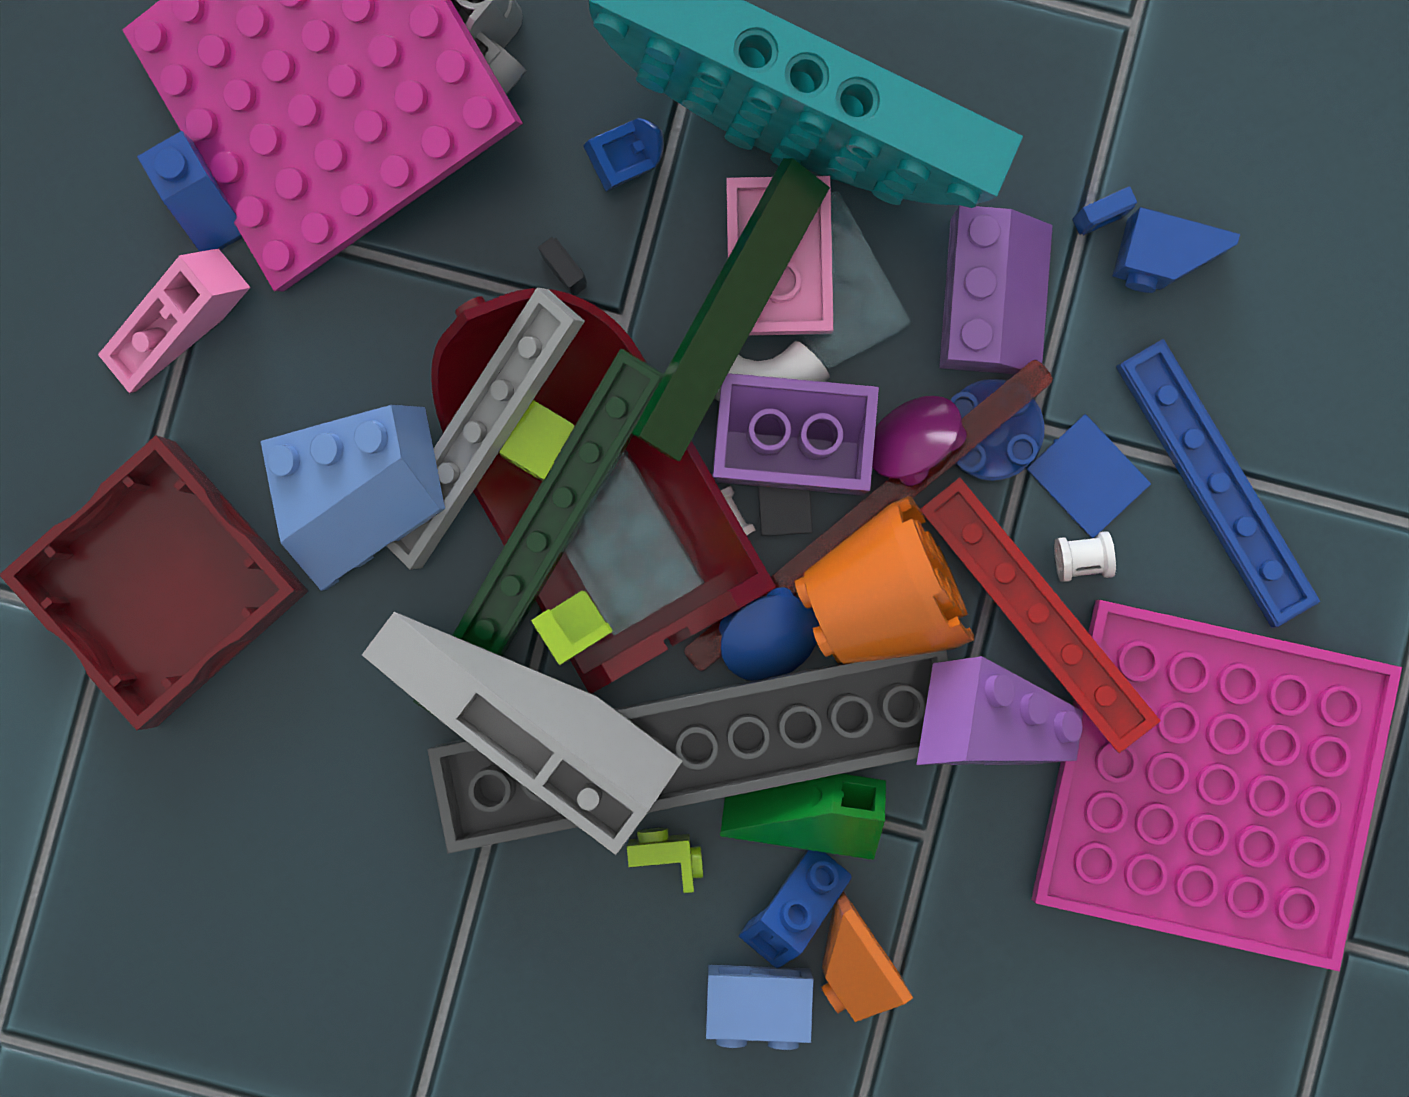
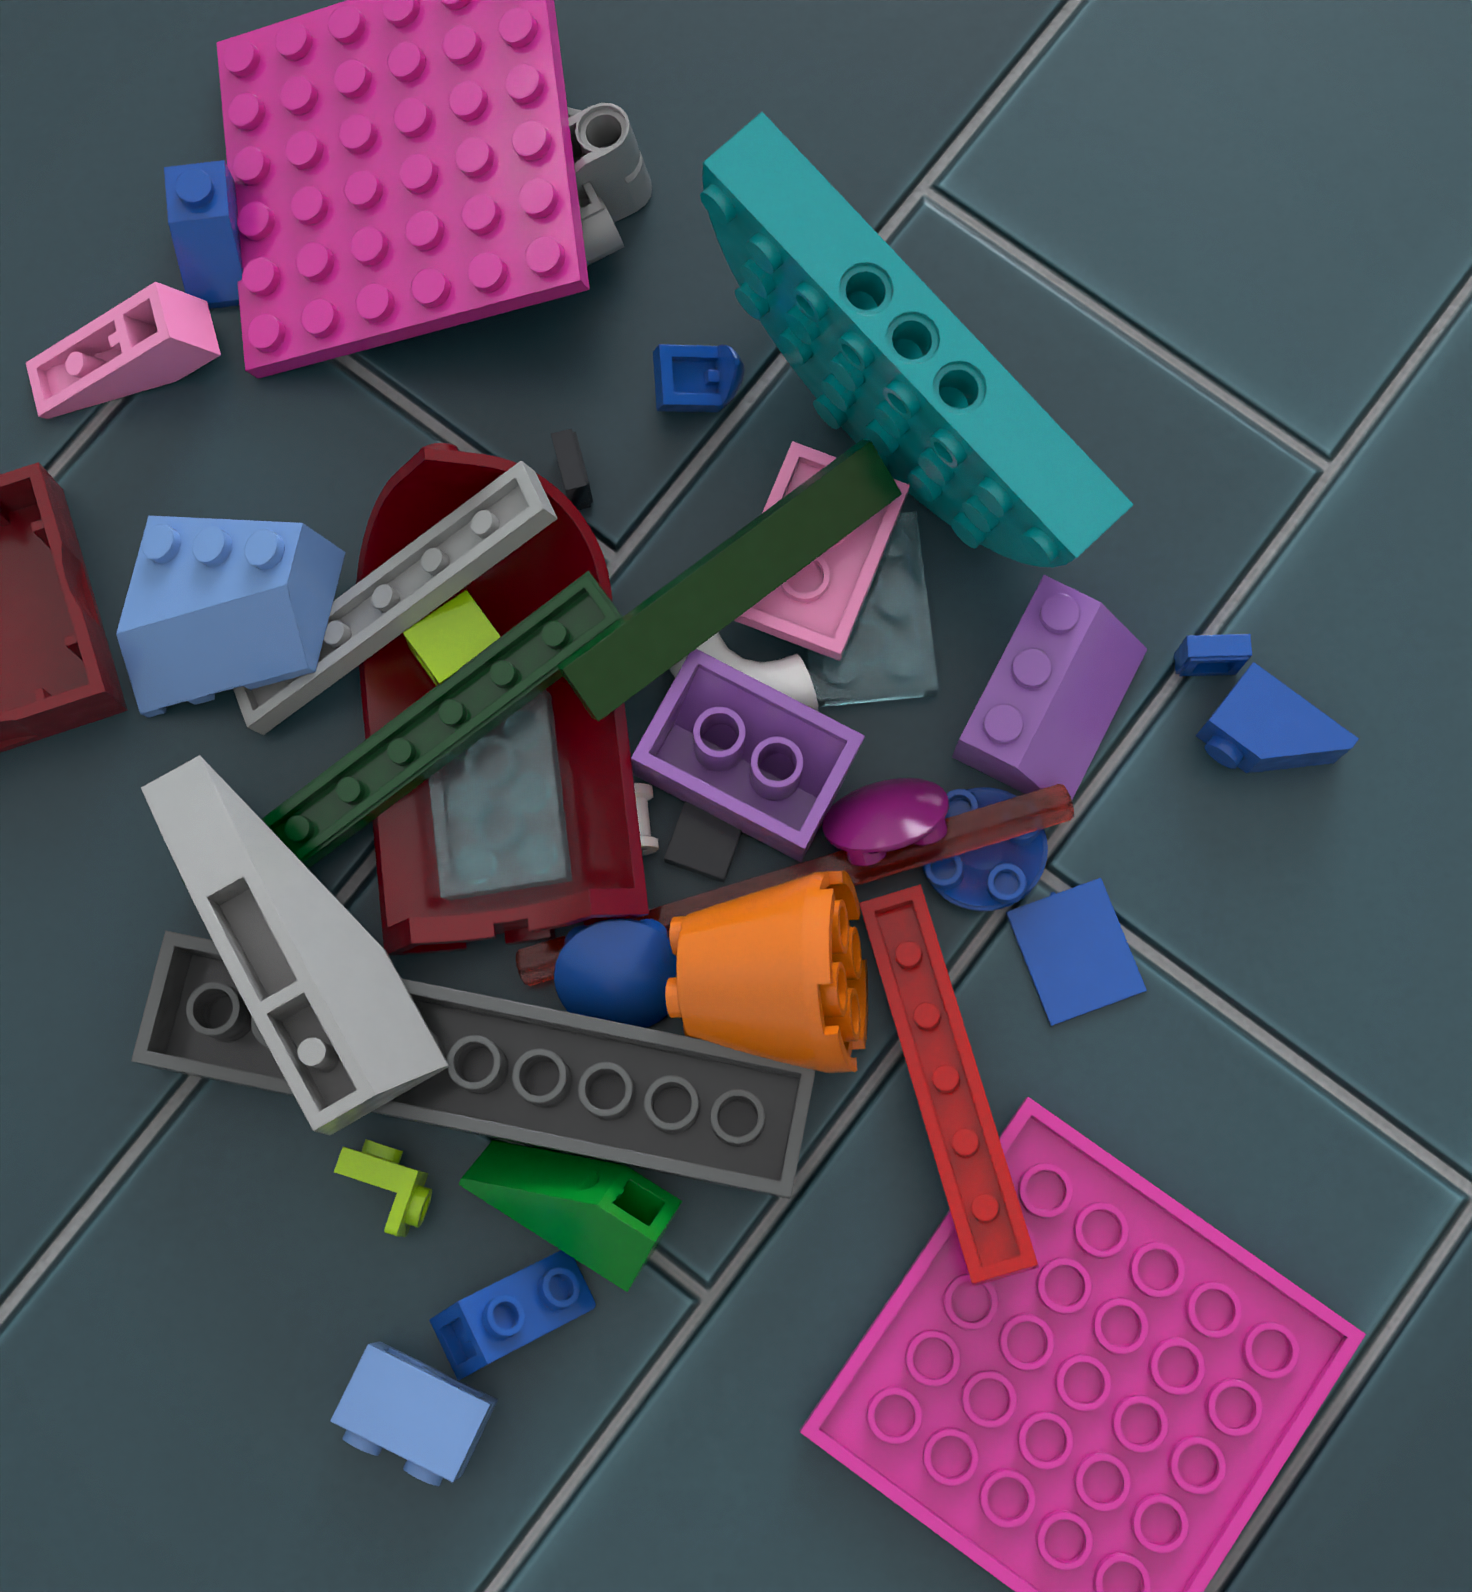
camera: 25 degrees right, 10 degrees down
lime panel [531,591,613,666] -> none
orange slope [821,891,913,1022] -> none
medium lavender wedge [916,656,1083,765] -> none
white bush [1054,531,1116,582] -> none
blue tile [1116,339,1321,627] -> none

